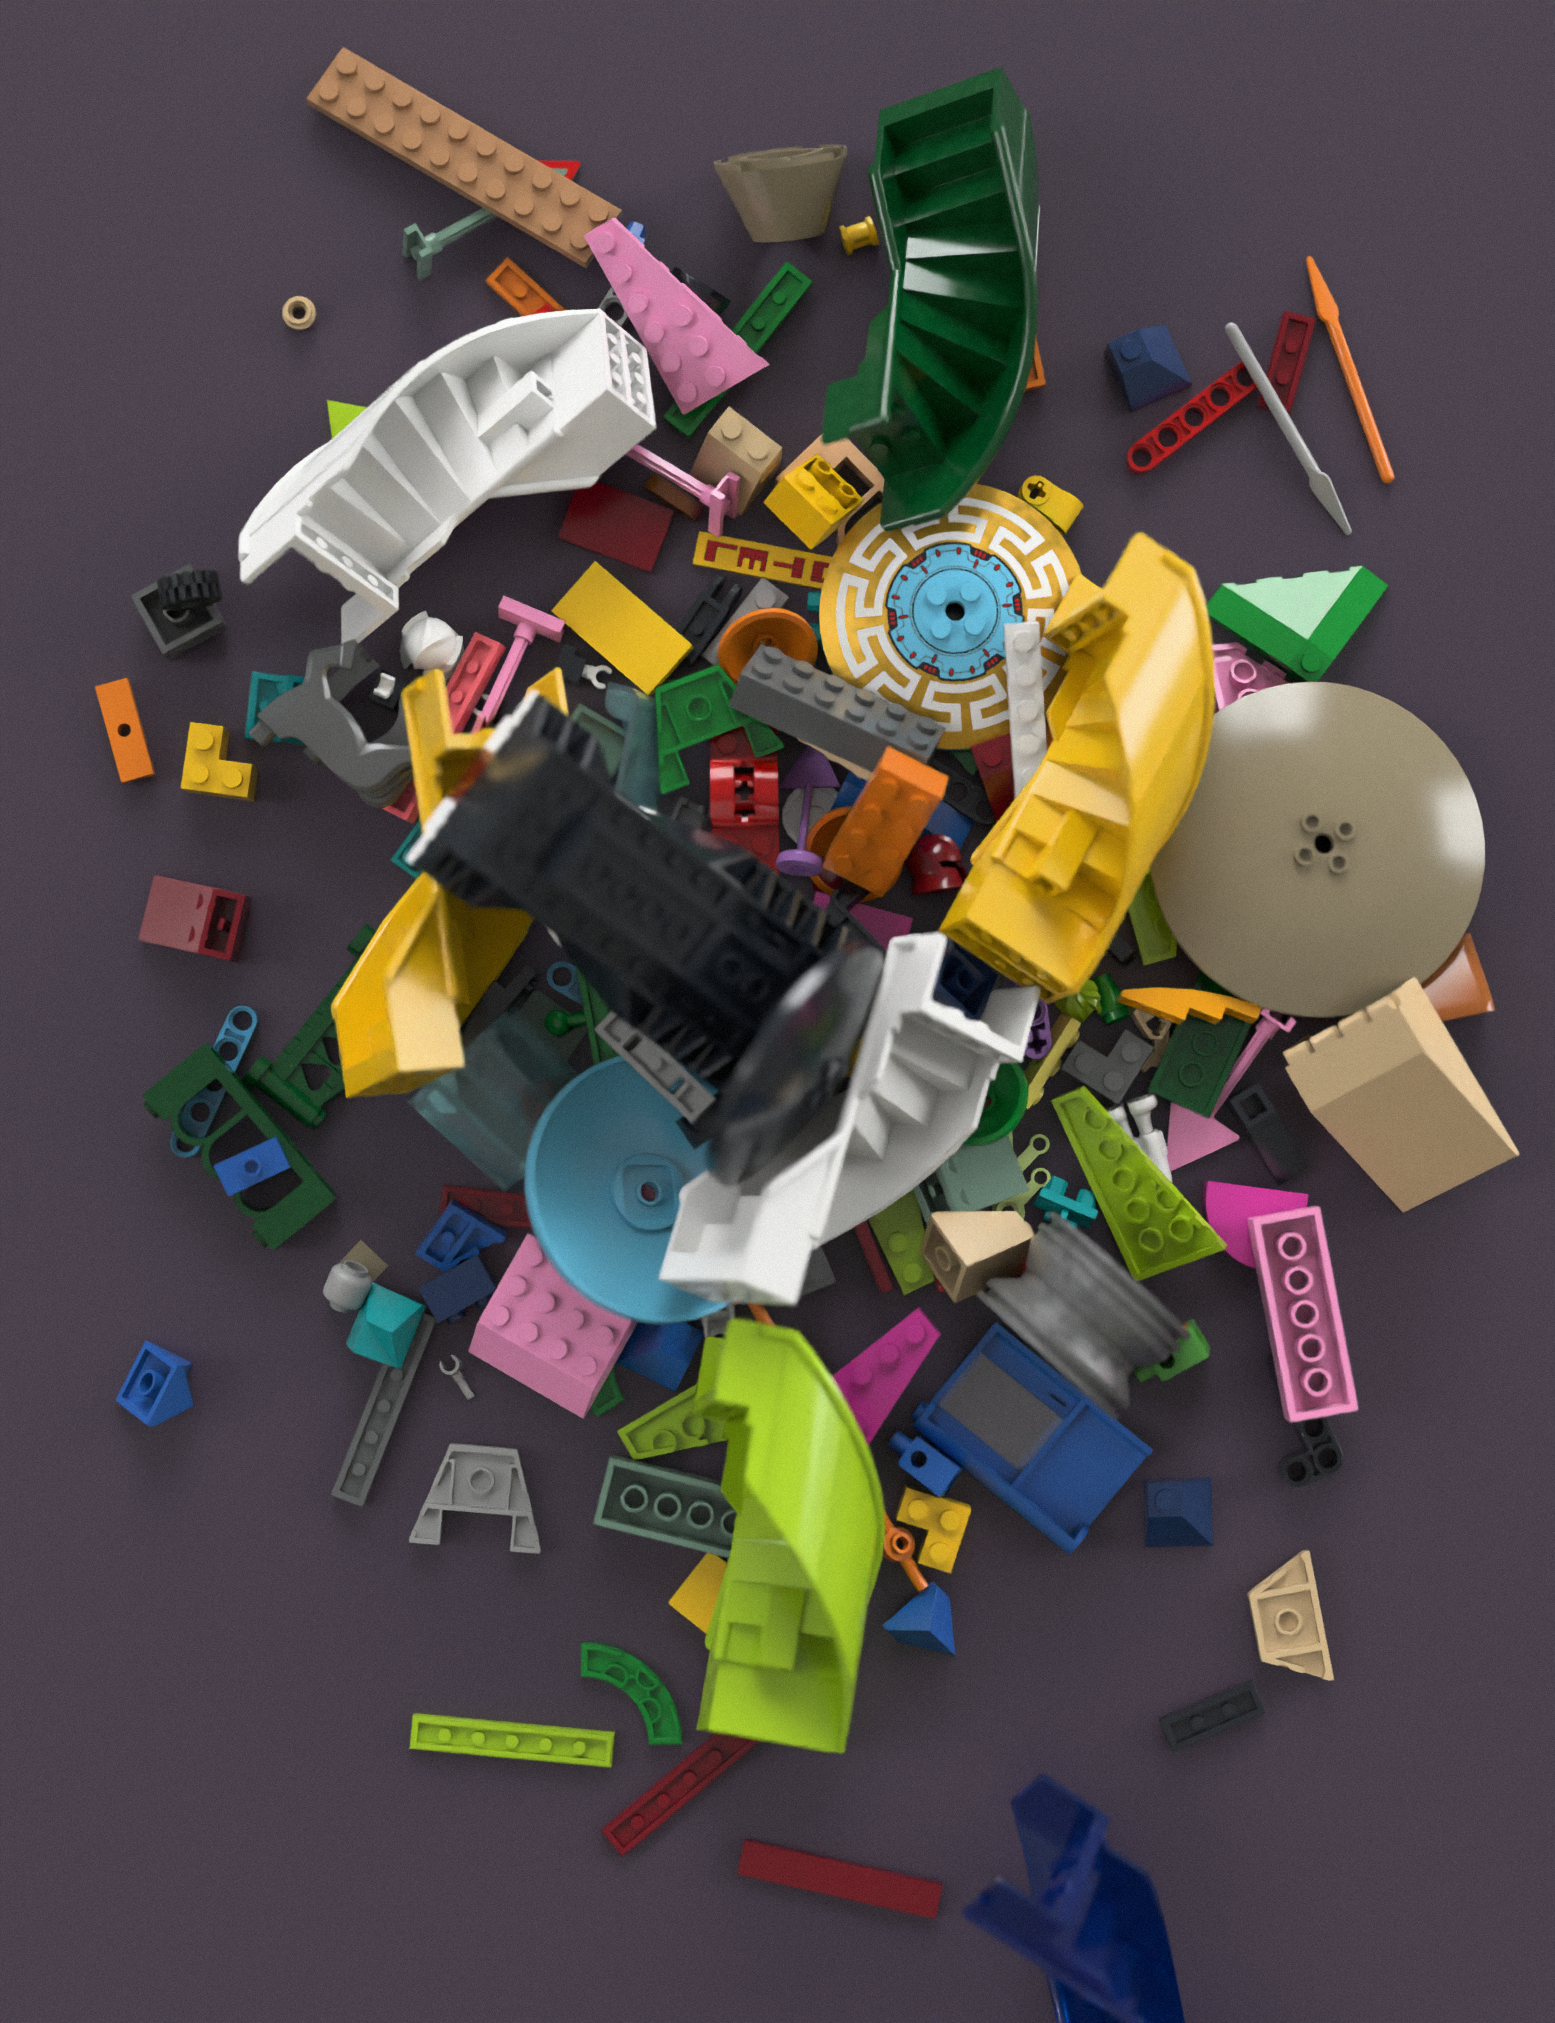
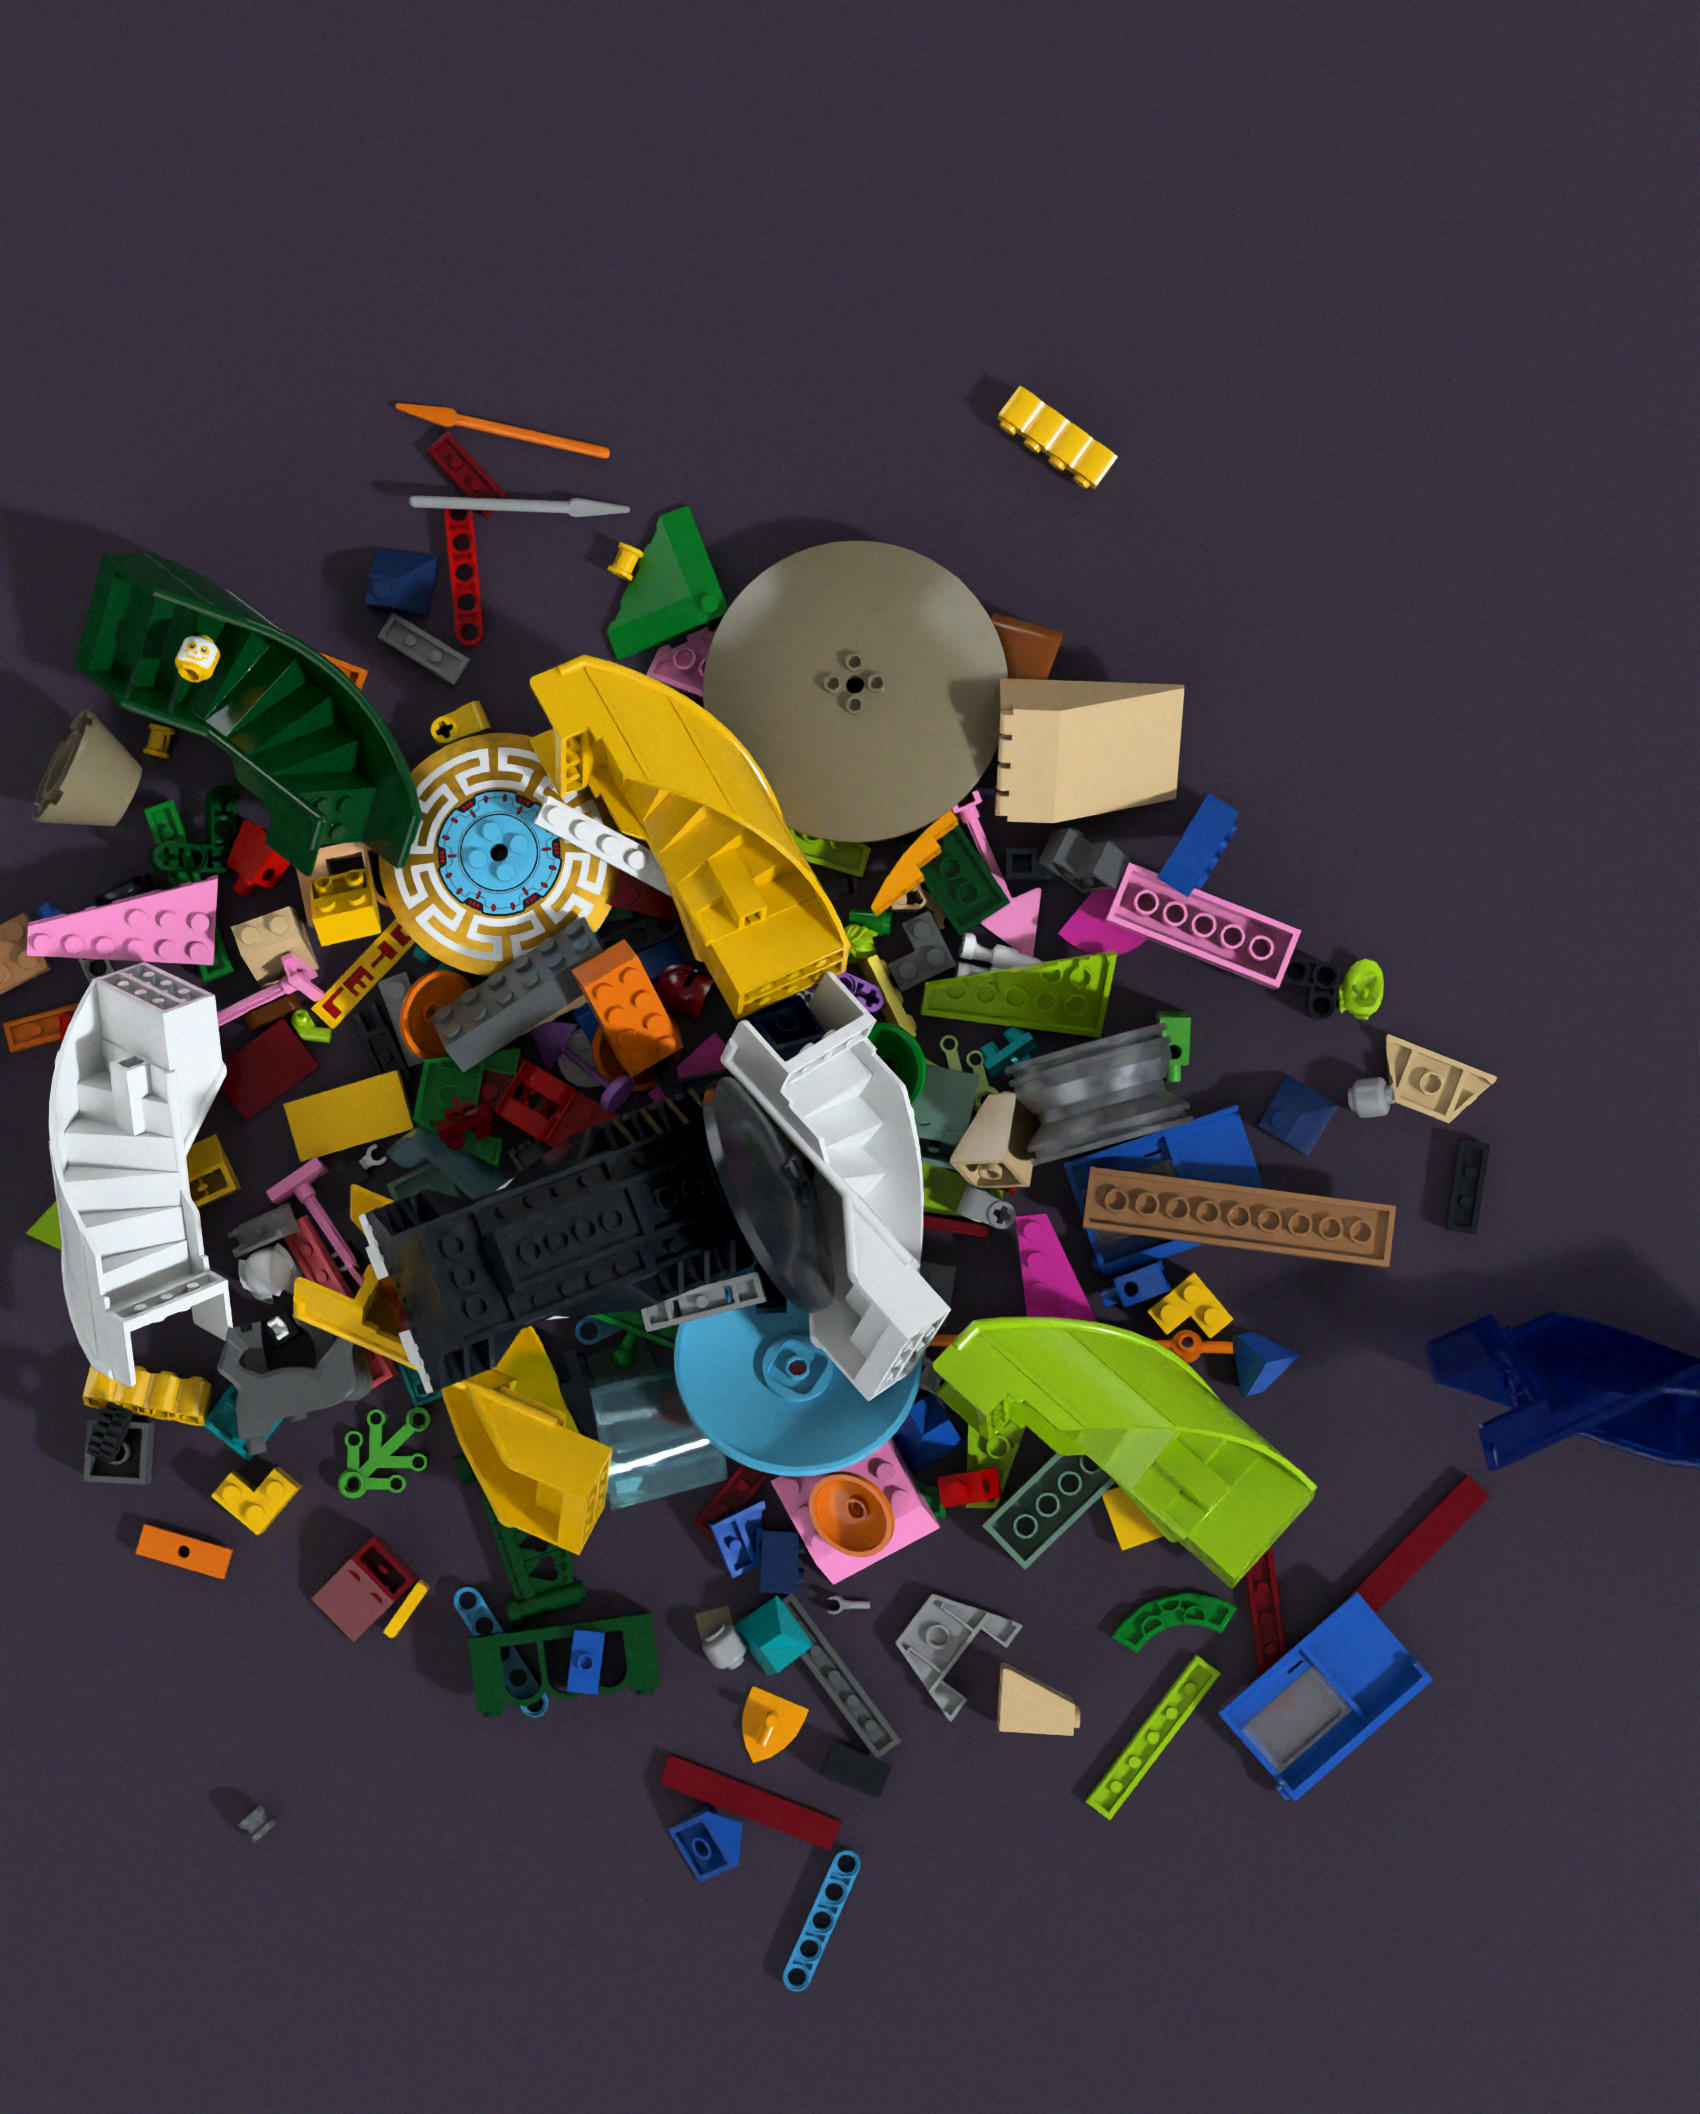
camera: 60 degrees left, 0 degrees up
none -> yellow brick [82,1366,213,1426]
none -> dark green beam [148,785,237,874]
none -> head [175,635,220,682]
none -> yellow slope [186,1134,241,1209]
none -> red torso [227,819,290,898]
none -> light grey hinge [228,1203,300,1258]
none -> lime arm [291,1009,332,1043]
none -> bright green plant [338,1407,432,1499]
none -> light grey tile [377,612,471,686]
none -> yellow tile [383,1579,430,1638]
none -> dark red hips [434,1096,493,1151]
none -> yellow bush [607,542,644,581]
none -> dark red tile [659,1754,842,1851]
none -> light orange shield [742,1686,809,1763]
none -> dark azure beam [783,1848,860,1992]
none -> orange dish [809,1471,895,1557]
none -> black hinge [821,1742,892,1799]
none -> red torso [937,1467,1002,1508]
none -> light grey piece [956,1185,1016,1230]
none -> tan slope [997,1662,1080,1736]
none -> dark grey brick [1038,827,1131,893]
none -> medium nougat plate [1082,1167,1396,1268]
none -> blue brick [1157,793,1239,897]
none -> blue piece [1218,1591,1433,1802]
none -> lime hat [1337,959,1384,1020]
none -> light grey head [1348,1077,1395,1118]

